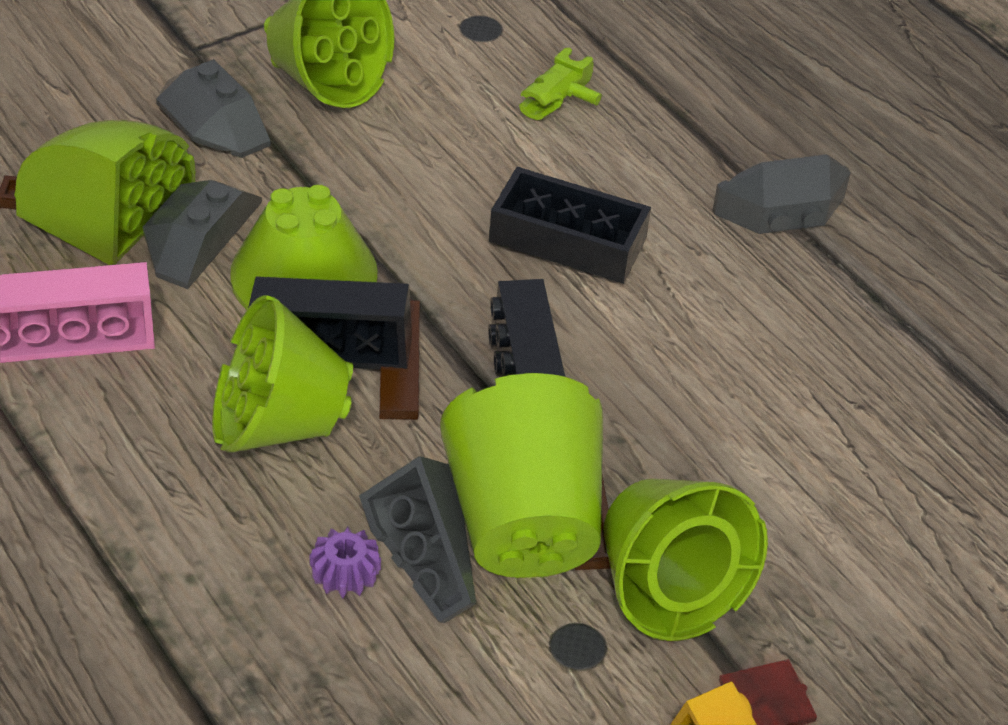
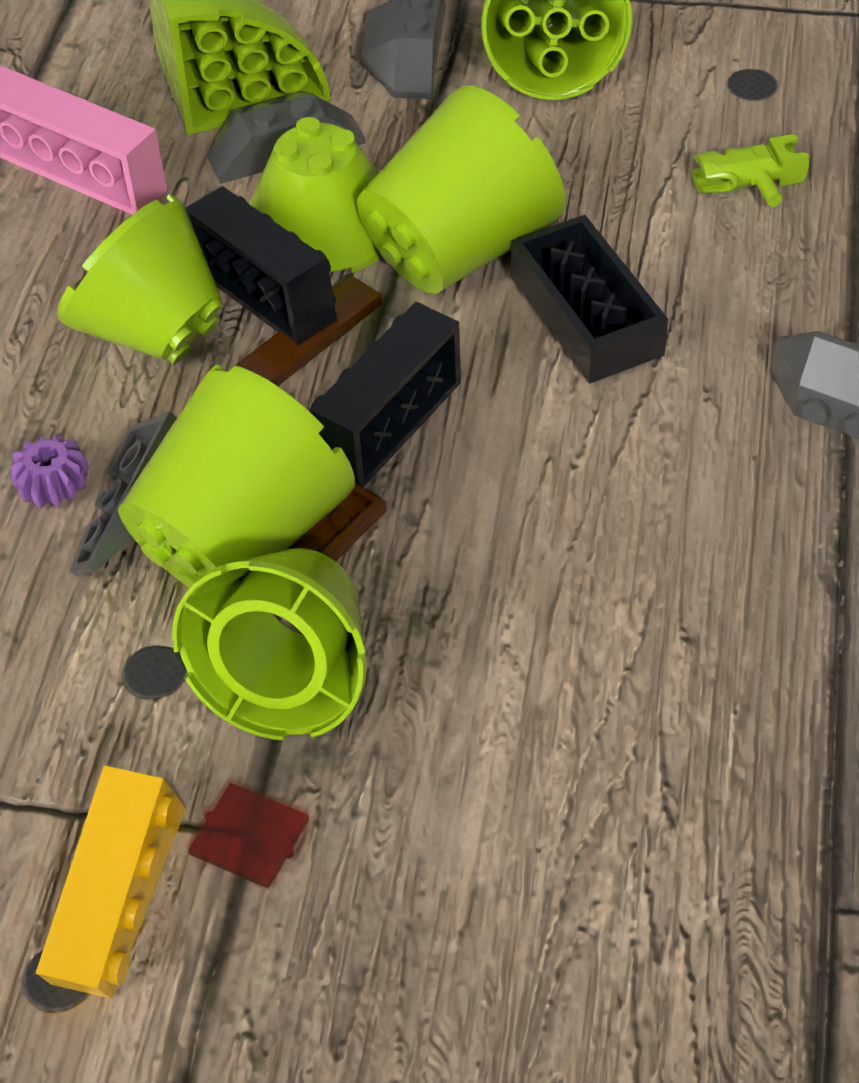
camera: 50 degrees right, 5 degrees up
none -> lime cone [357,85,566,294]

